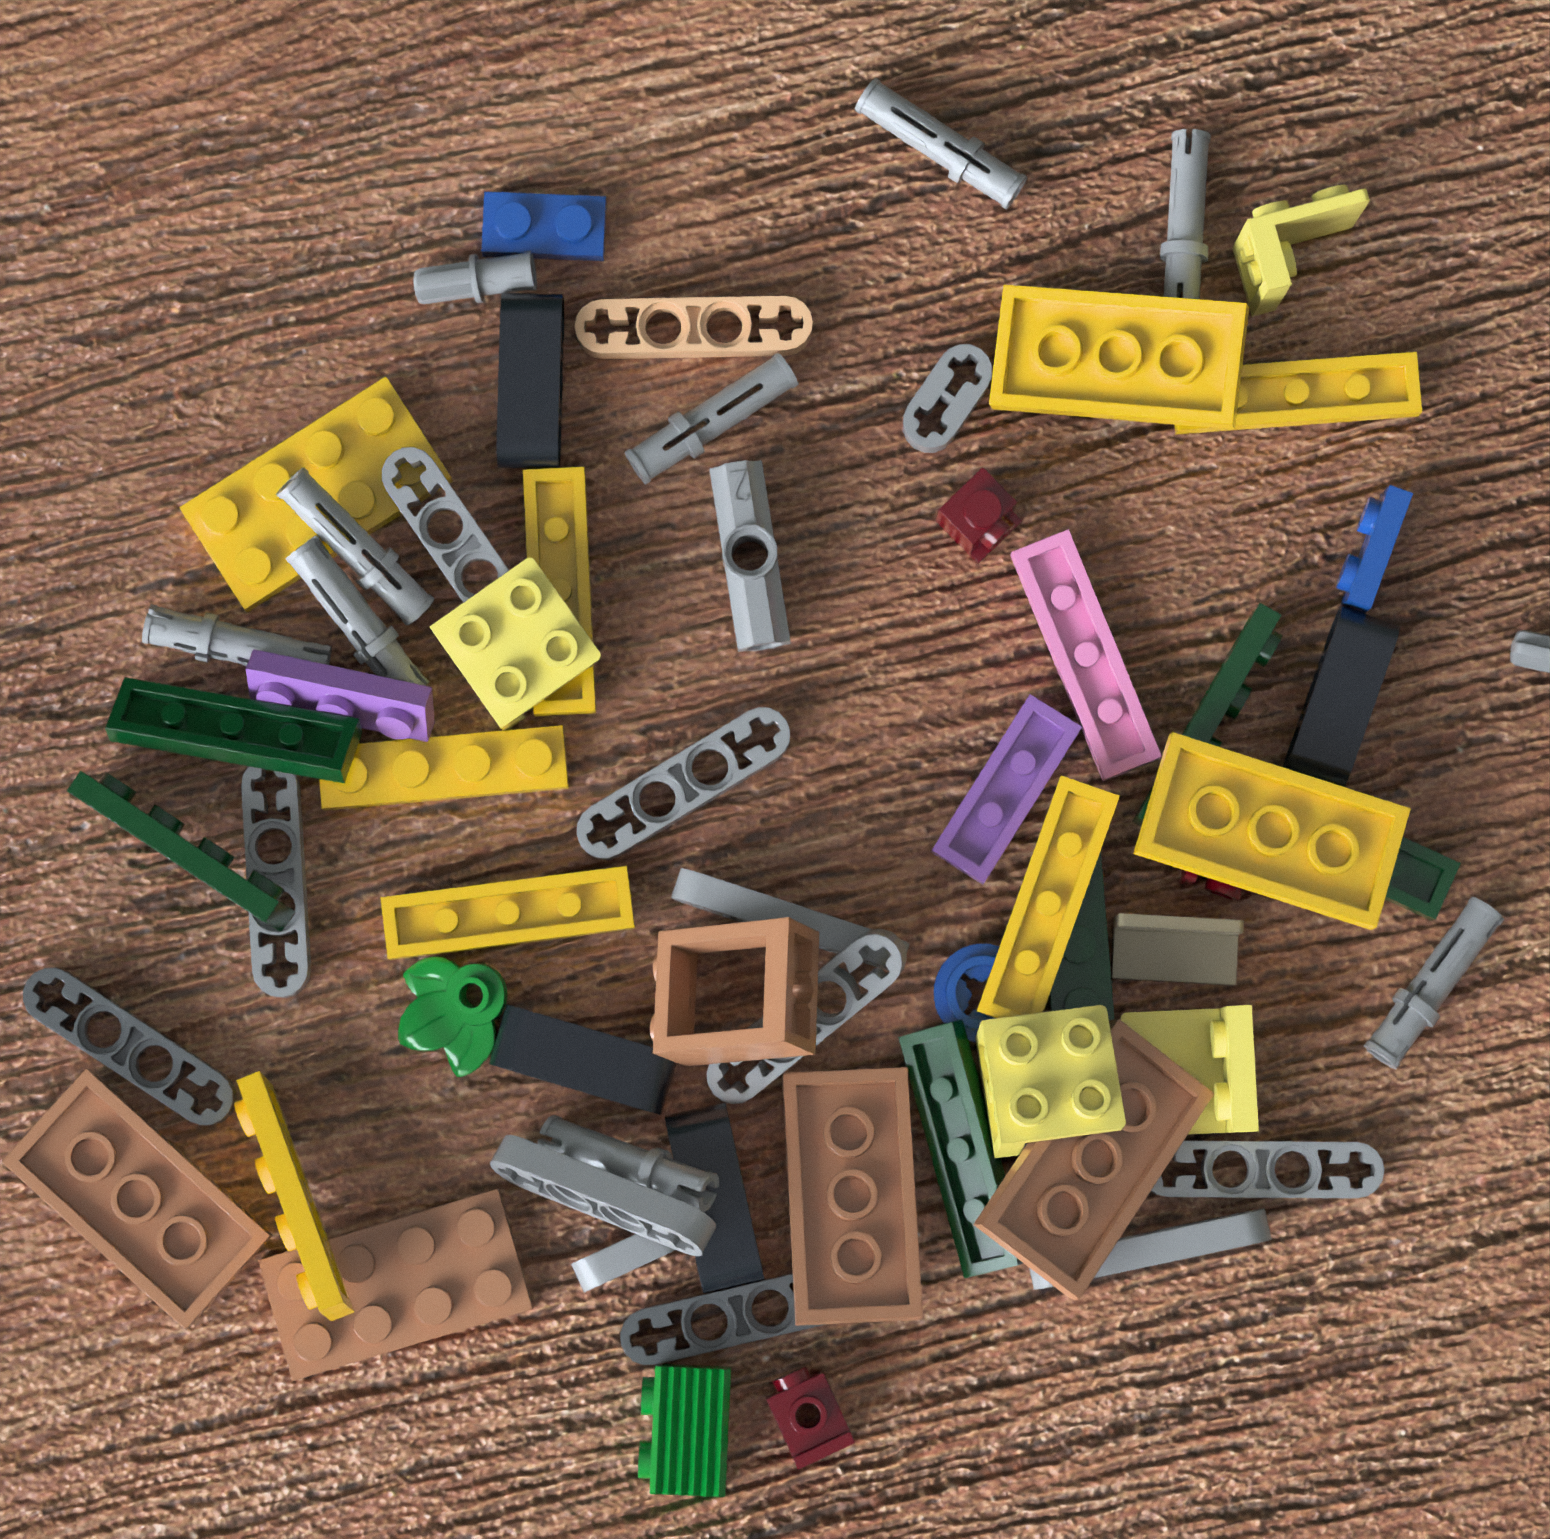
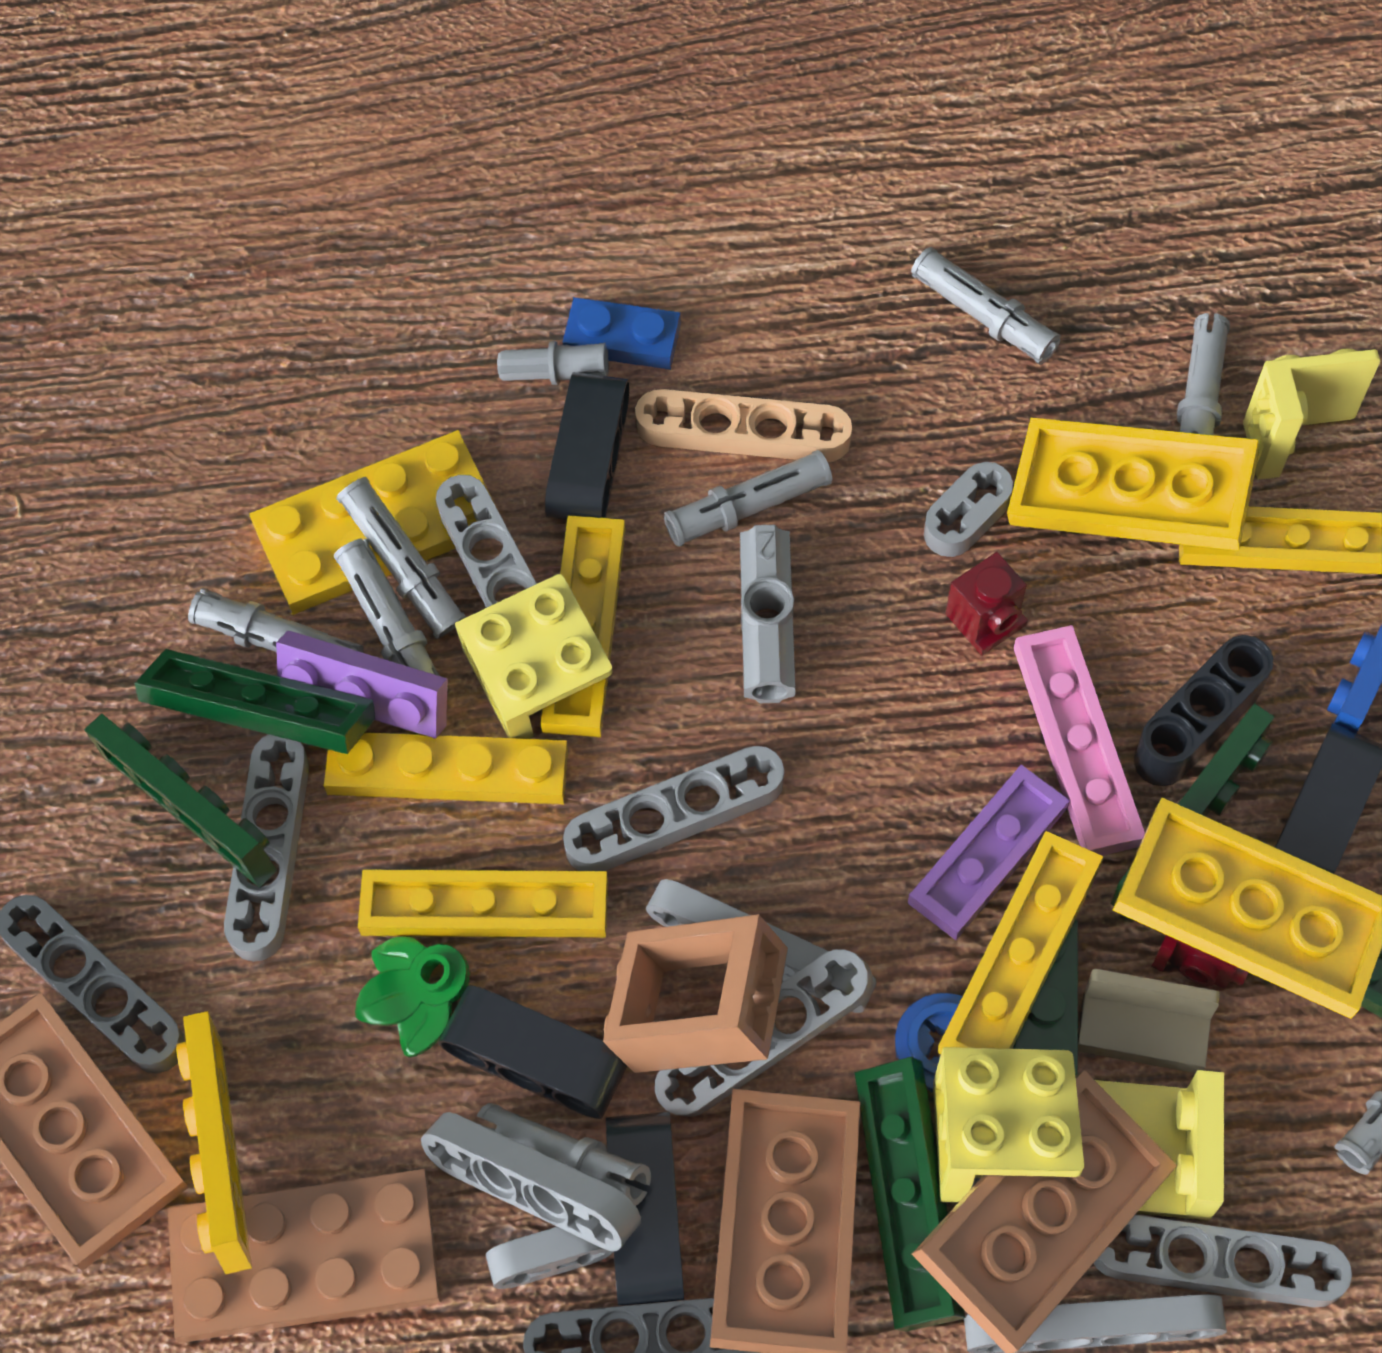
camera: 10 degrees right, 20 degrees down
none -> black beam [1134,635,1274,786]

